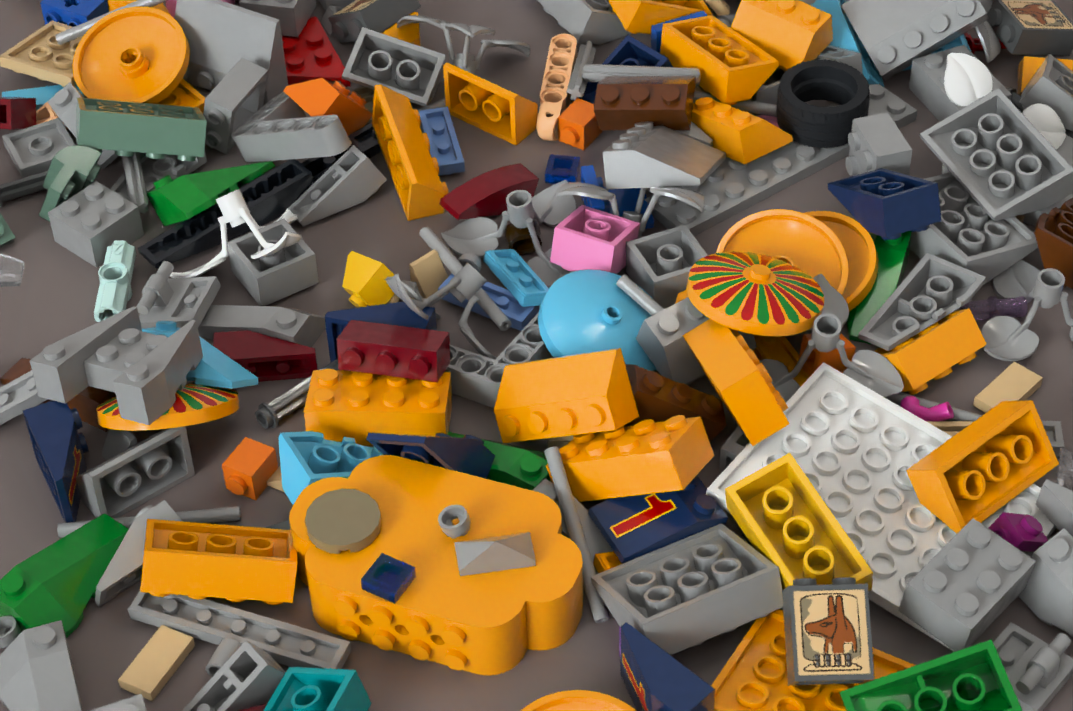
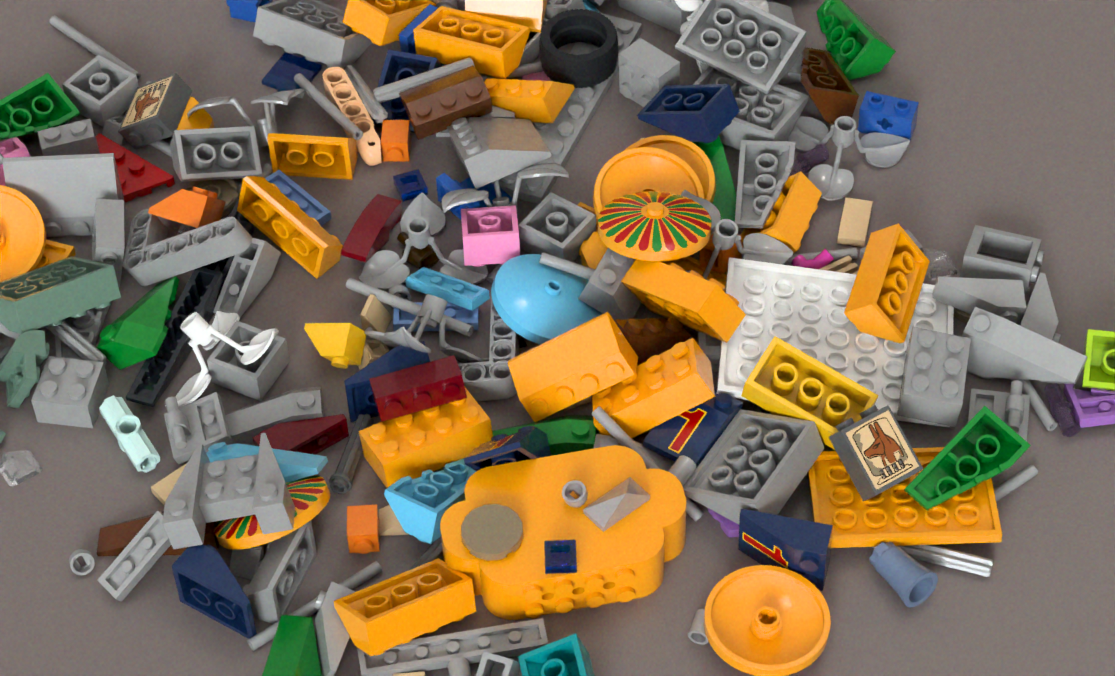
camera: 30 degrees left, 5 degrees up
magenta bracket [989,512,1048,552] -> none
none -> clear blue piece [261,52,322,92]
none -> light grey piece [294,73,363,140]
none -> light grey hinge [668,455,696,487]

